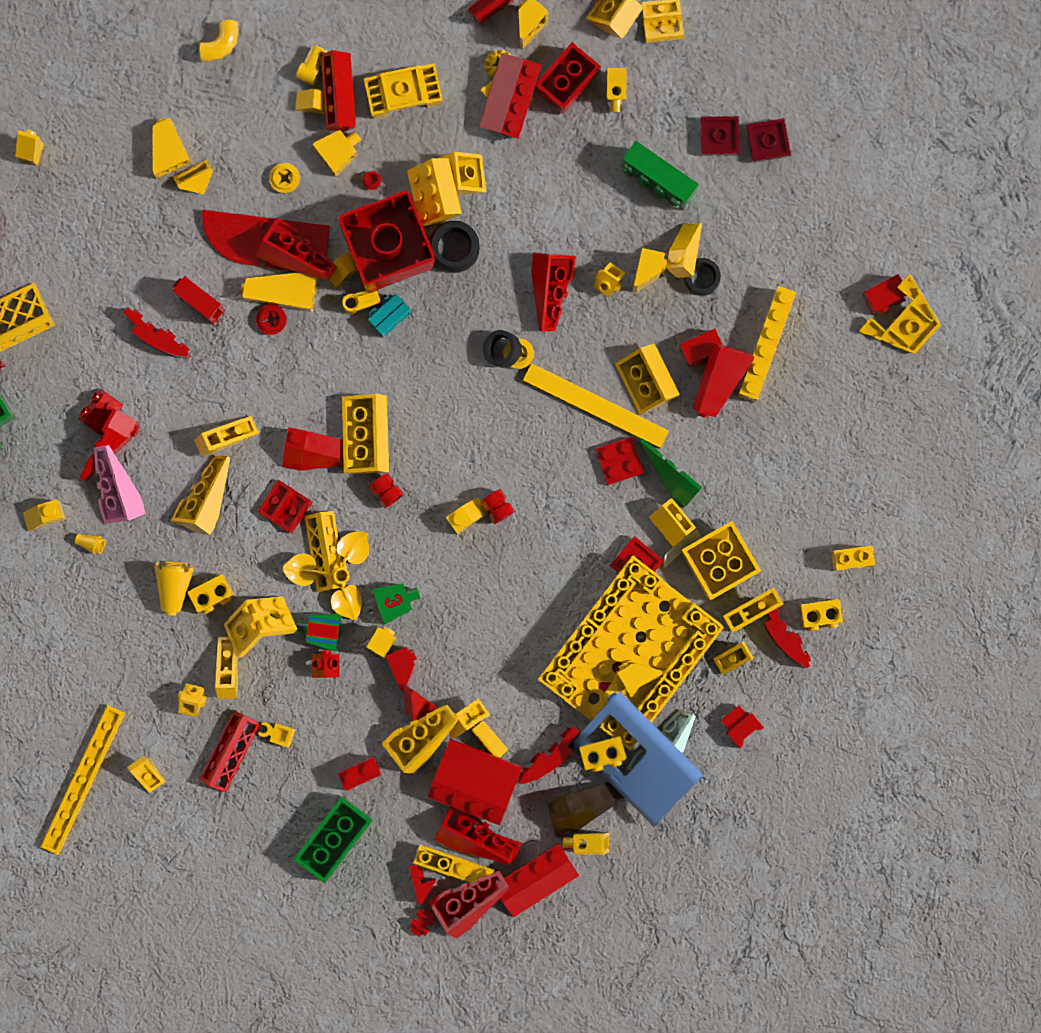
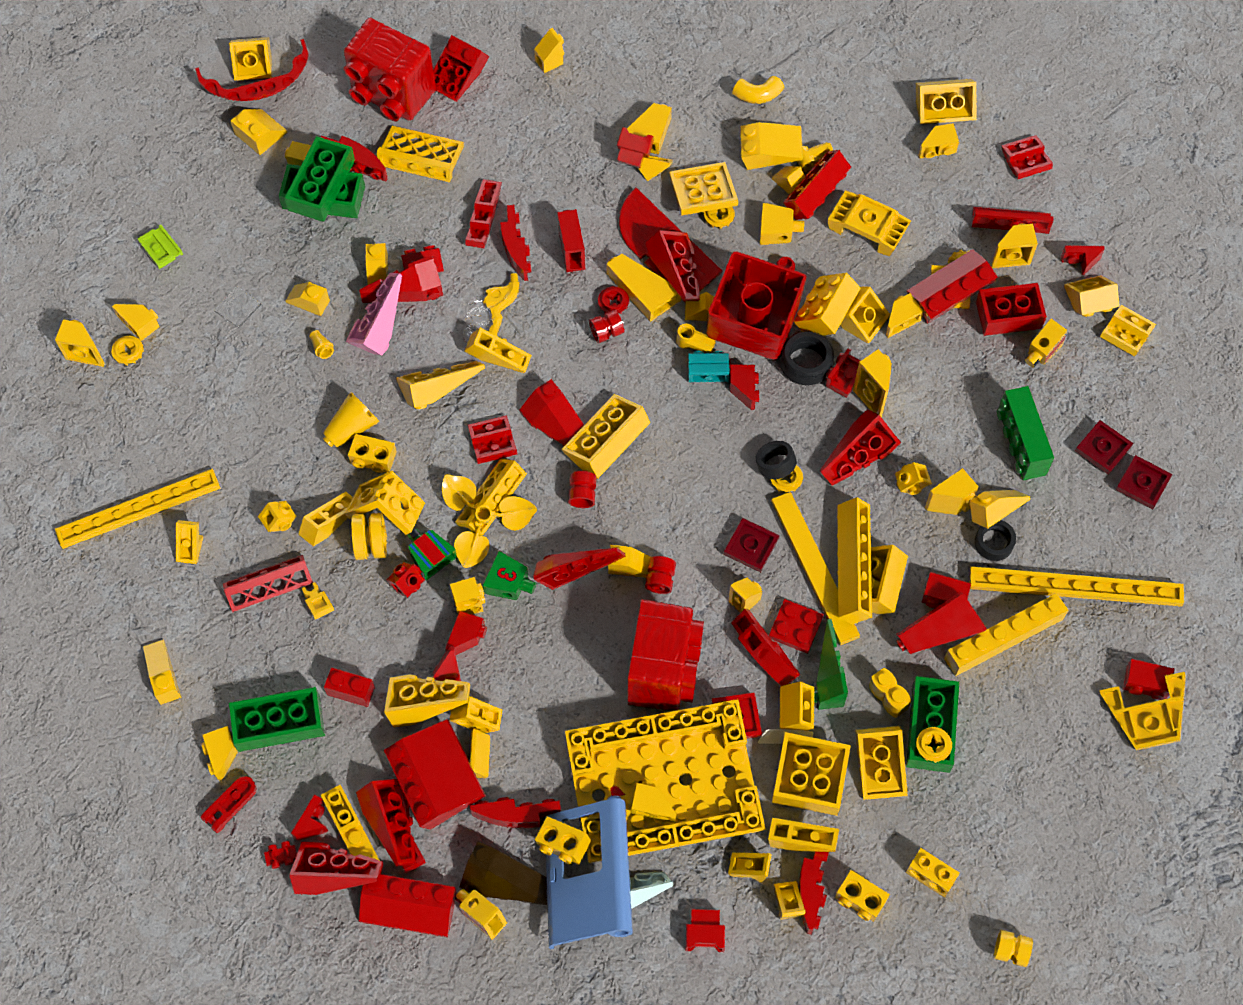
camera: 45 degrees right, 20 degrees down
none -> yellow slope [143,639,182,705]
none -> yellow slope [201,726,238,781]
none -> red plate [201,776,257,833]
none -> yellow wheel [351,512,387,560]
none -> yellow slope [366,243,388,285]
none -> piece [463,273,520,344]
none -> red slope [465,179,502,248]
none -> red wedge [533,548,626,590]
none -> red wheel [589,309,625,344]
none -> red piece [617,127,654,168]
none -> red brick [628,599,704,711]
none -> yellow plate [669,162,738,215]
none -> dark red plate [723,518,780,573]
none -> yellow slope [728,577,762,613]
none -> red slope [729,365,759,410]
none -> red slope [731,609,800,686]
none -> yellow slope [740,122,803,170]
none -> yellow slope [774,881,805,920]
none -> red bracket [825,348,861,398]
none -> yellow brick [837,497,872,625]
none -> yellow slope [853,349,892,417]
none -> yellow slope [855,726,908,800]
none -> yellow brick [869,668,911,718]
none -> yellow slope [886,293,923,338]
none -> green brick [906,676,960,773]
none -> yellow gear [916,727,952,763]
none -> yellow plate [969,567,1184,607]
none -> yellow wheel [994,929,1033,967]

